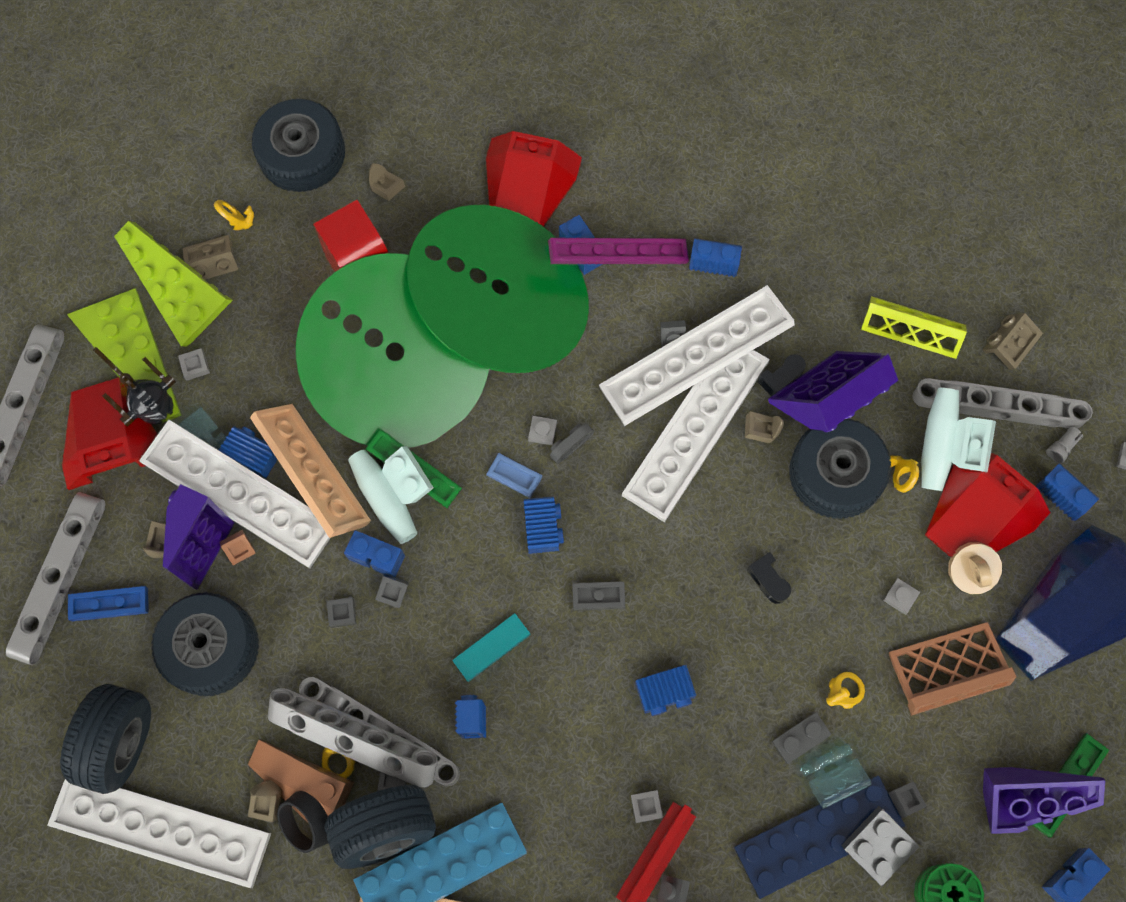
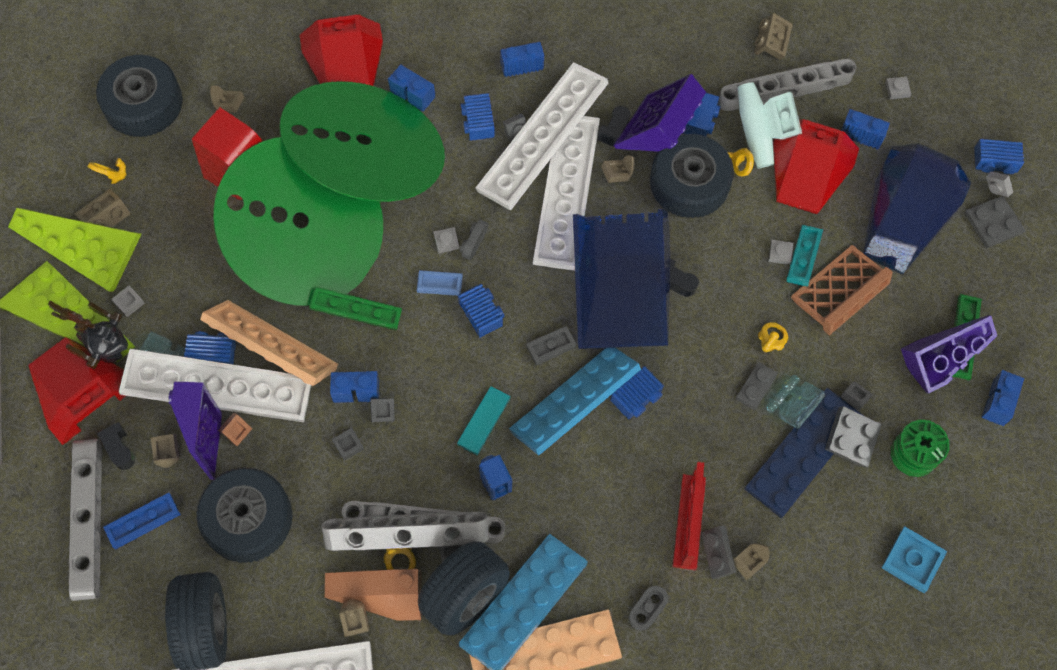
camera: 30 degrees left, 5 degrees down
black tyre [277,791,328,853] -> none
light aqua plate [348,446,434,544] -> none
magenta tile [548,238,689,264] -> none
light grey plate [631,790,663,823] -> none
neon yellow fence [861,296,967,359] -> none
tan tile [948,542,1002,594] -> none
light grey pin [1046,427,1083,464] -> none
none -> black leg [97,422,135,470]
none -> blue brick [461,93,495,140]
none -> dark azure plate [509,345,641,455]
none -> clear blue windscreen [573,209,670,349]
none -> blue piece [682,93,721,137]
none -> teal tile [786,225,823,287]

